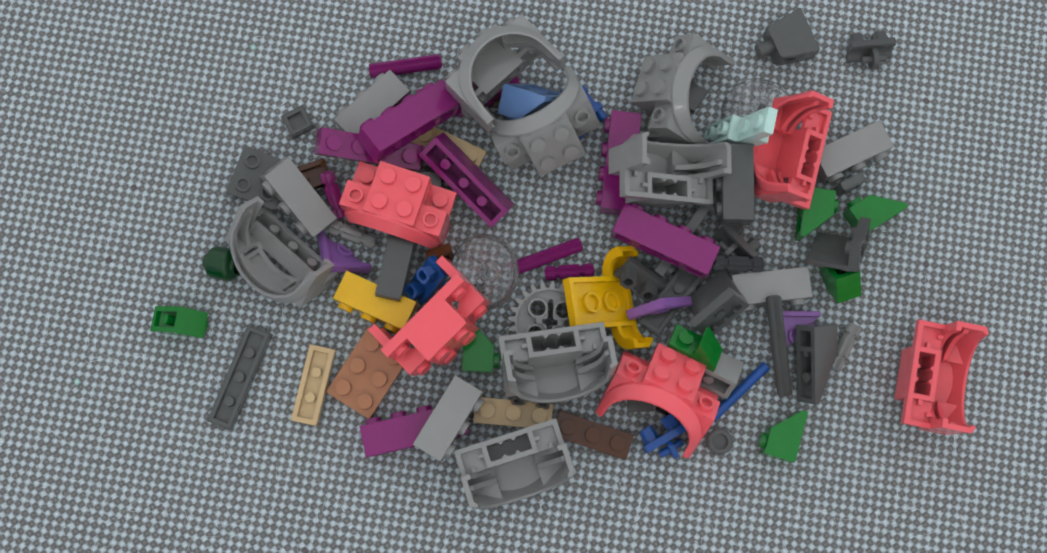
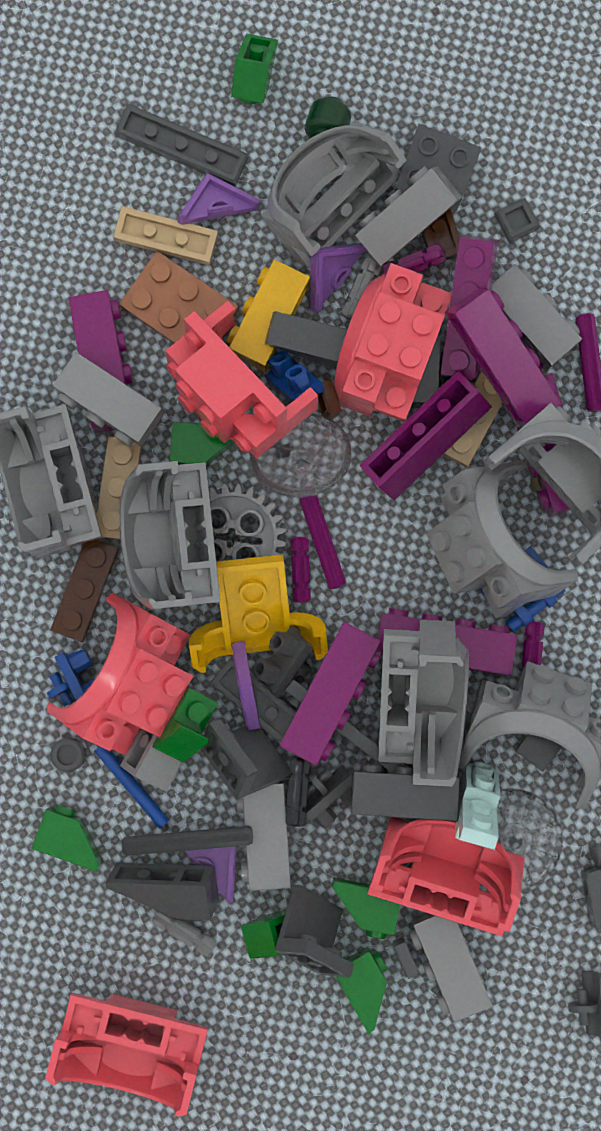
camera: 95 degrees right, 5 degrees up
medium blue slope [498,83,561,120] -> none
none -> medium lavender tile [178,173,261,225]
none -> magenta axle [521,621,545,674]

